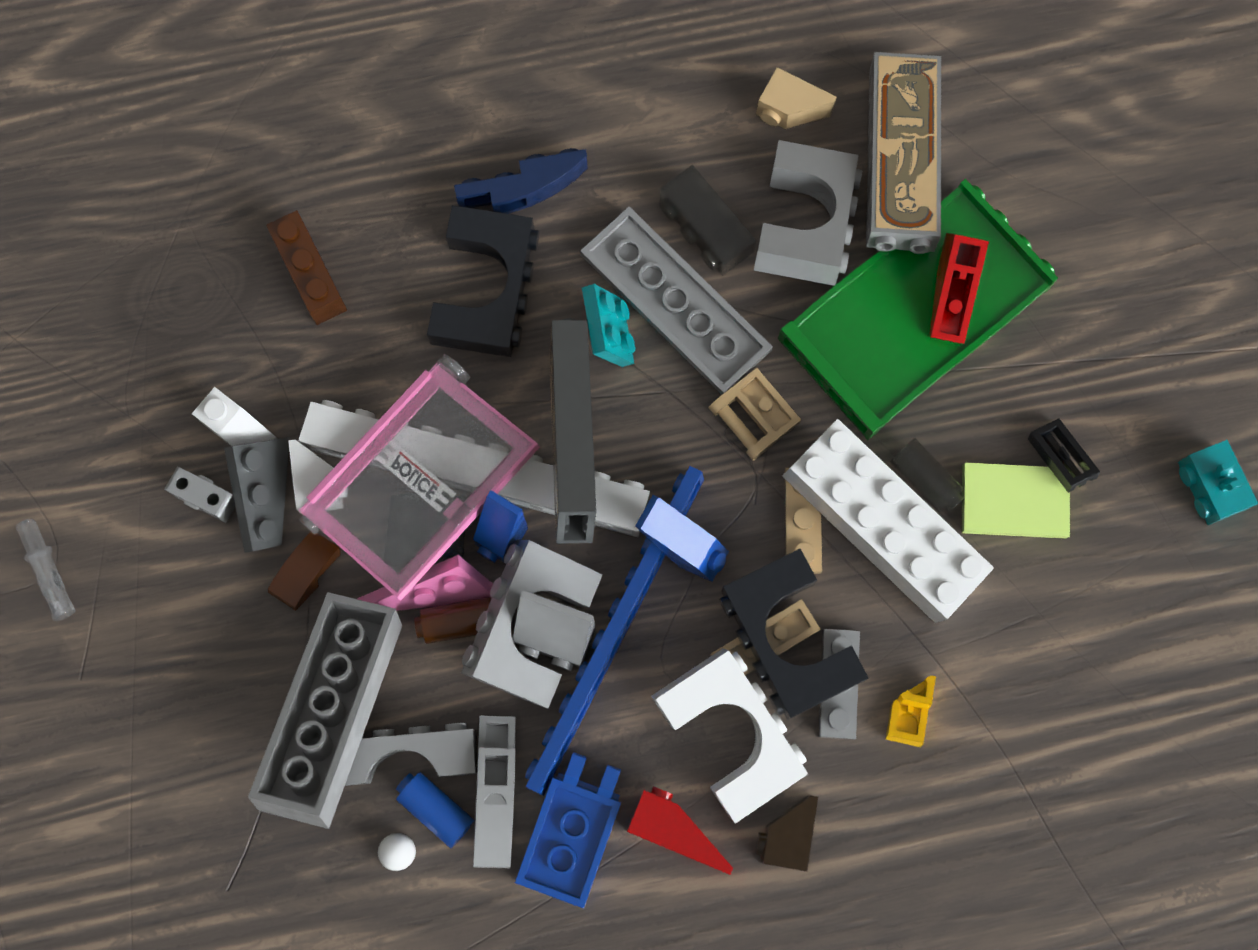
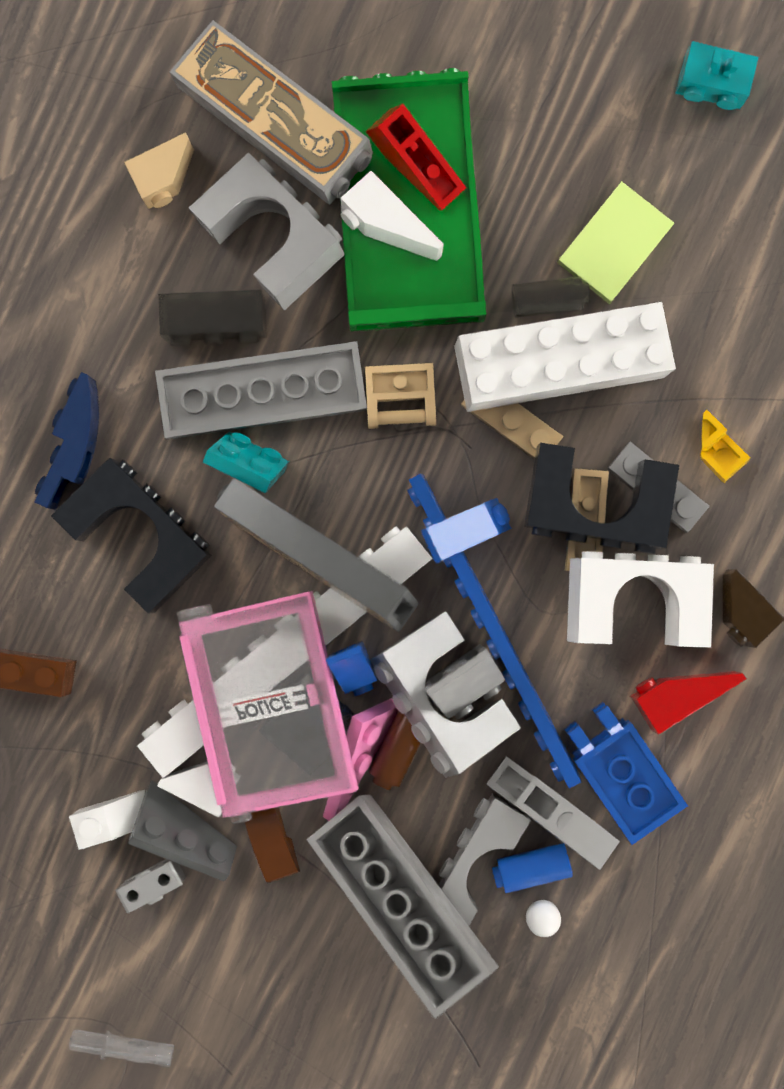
camera: 45 degrees left, 10 degrees up
black tile [1028,418,1100,493] -> none
none -> white slope [341,171,444,261]

